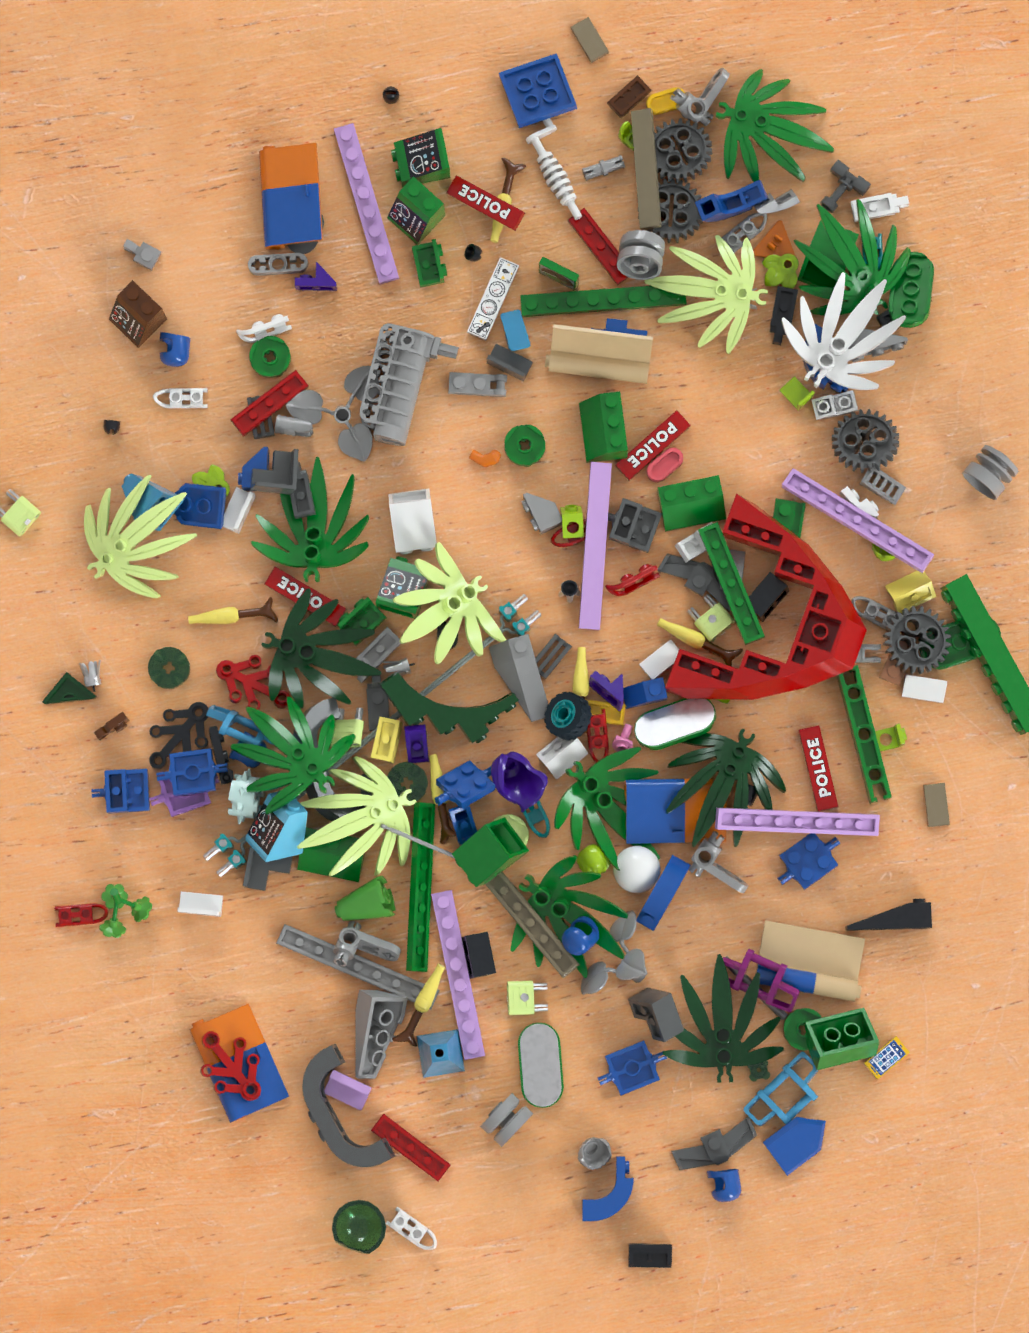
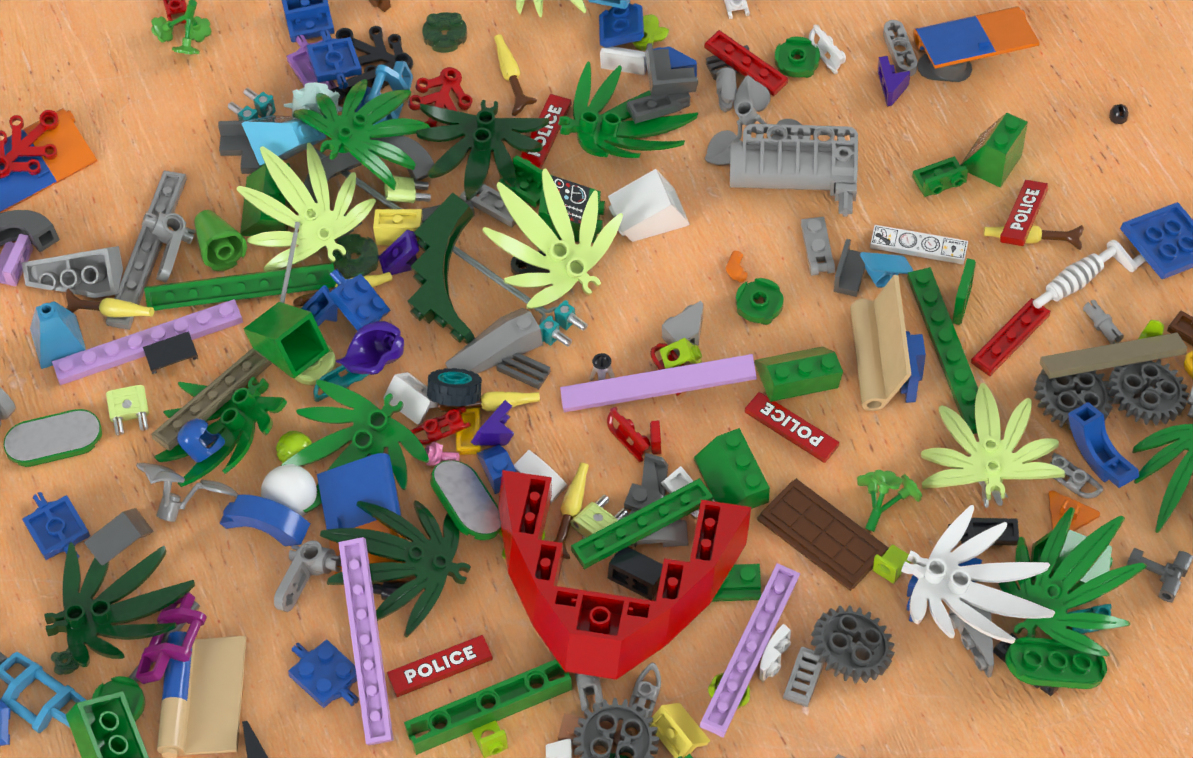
camera: 80 degrees right, 25 degrees down
white panel [177,891,223,917] -> none
lavender plate [334,123,399,285] -> none
flat silver piece [382,658,415,678] -> none
slope [391,128,451,187] -> none
black hinge [464,244,482,262] -> none
dark grey plate [608,498,662,553] -> none
light grey wheel [617,230,665,280] -> none
coral tile [647,448,683,483] -> none
light grey slope [754,189,800,213] -> none
lime plate [762,253,799,289] -> none
white slope [812,390,859,420] -> none
white hinge [850,193,909,223] -> none
none -> red tile [650,420,661,455]
none -> reddish brown piece [757,478,889,591]
none -> bright green plant [857,470,922,532]

